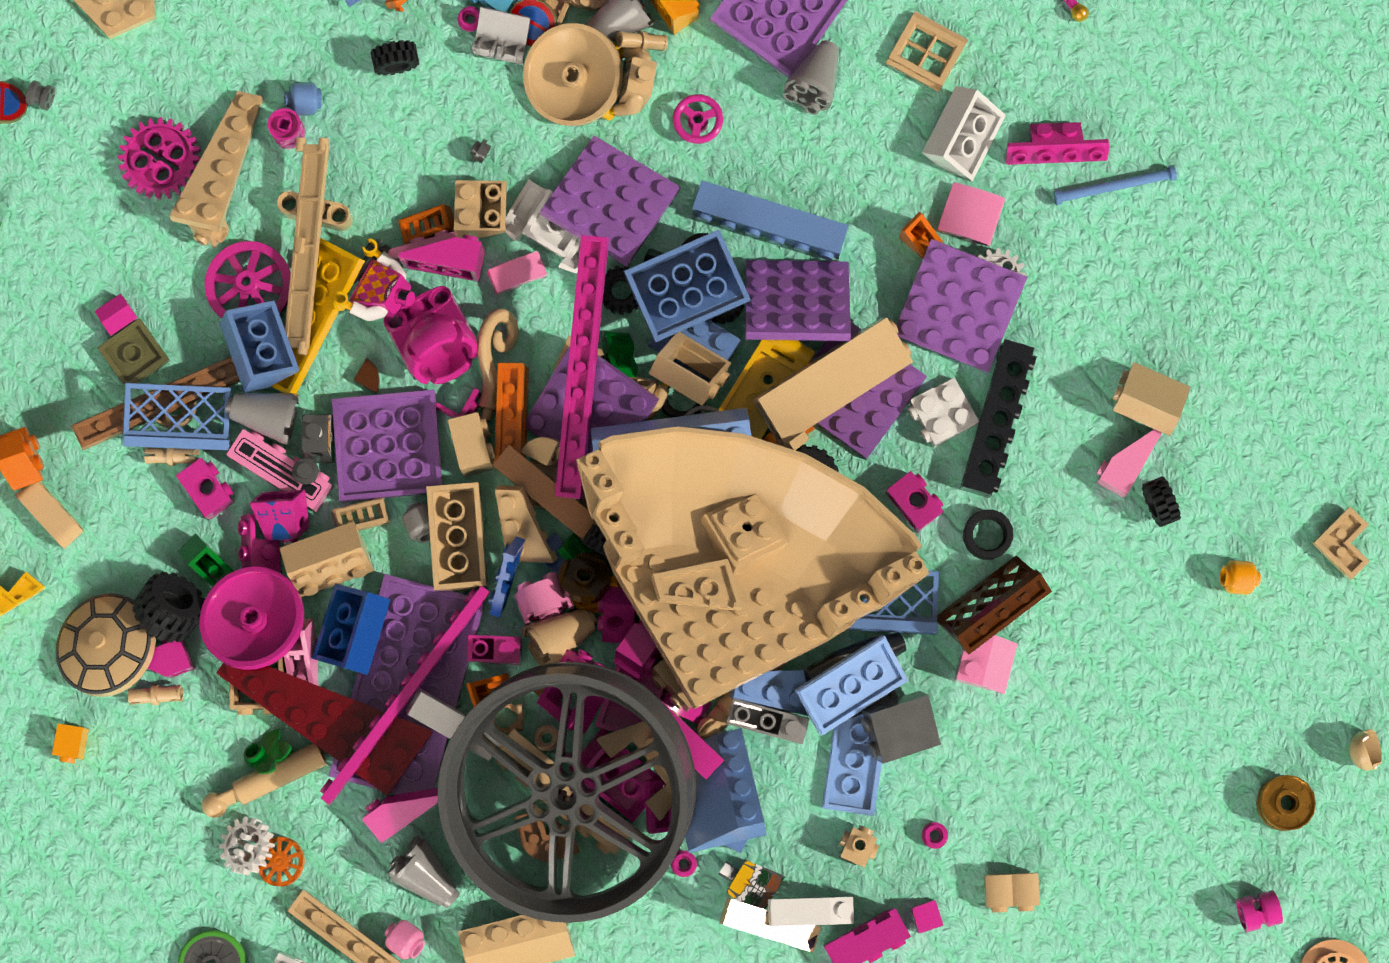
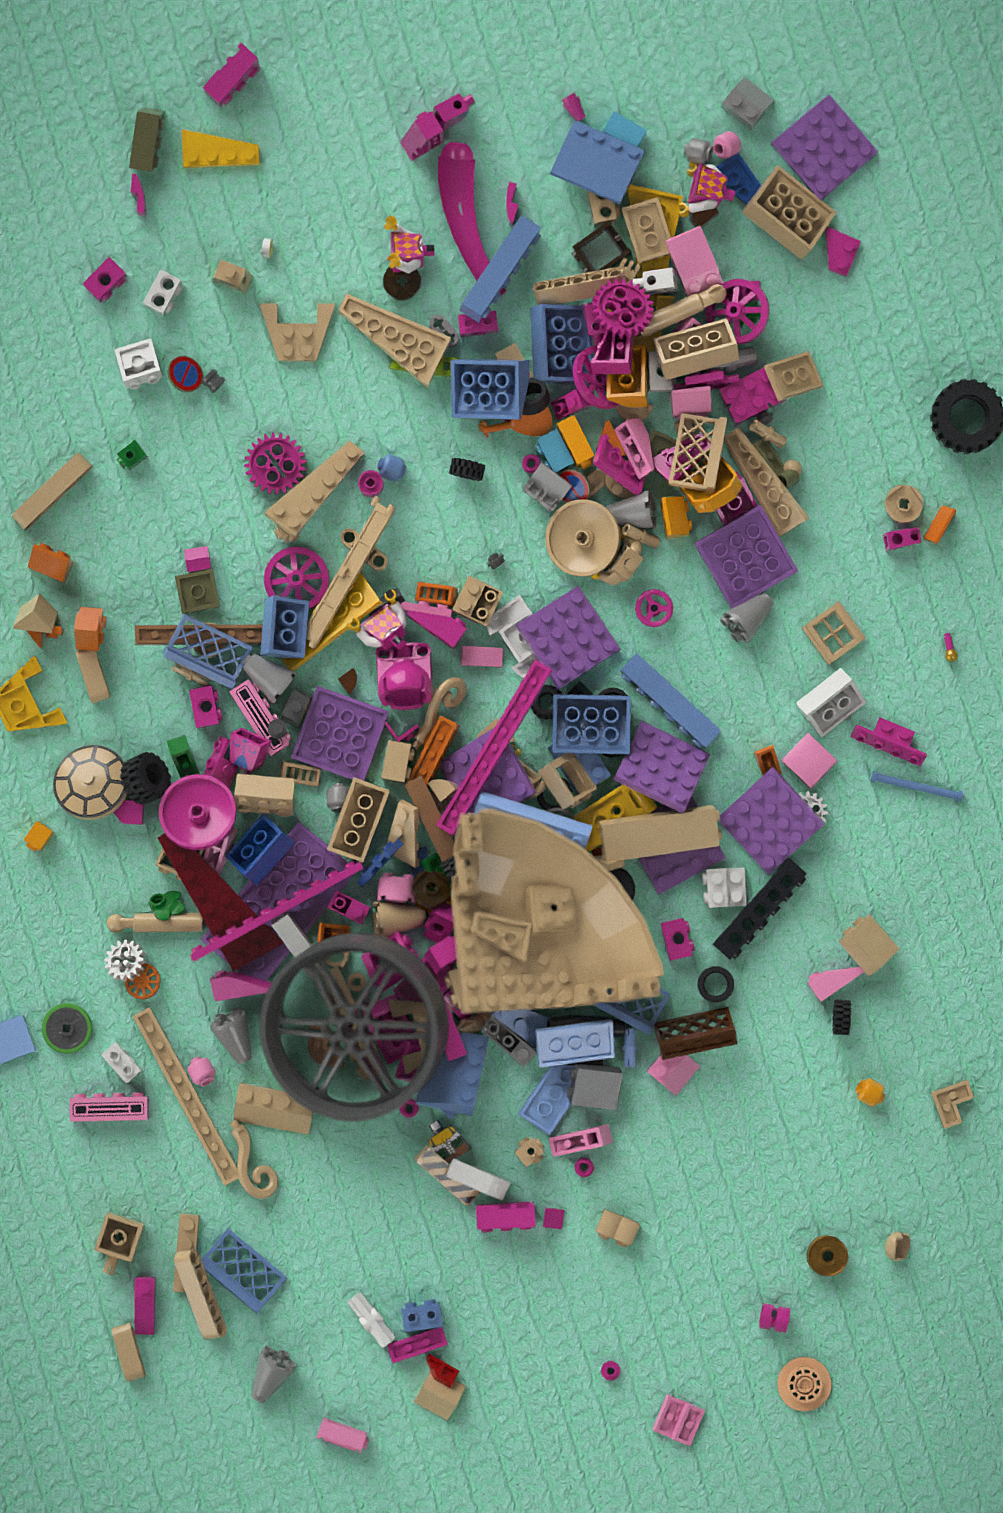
camera: 20 degrees right, 5 degrees up
tan pin [128,685,184,705] -> none
green slope [604,332,638,377] -> none
none -> bright pink slope [549,1124,613,1157]
none -> light blue pin [622,1028,637,1068]

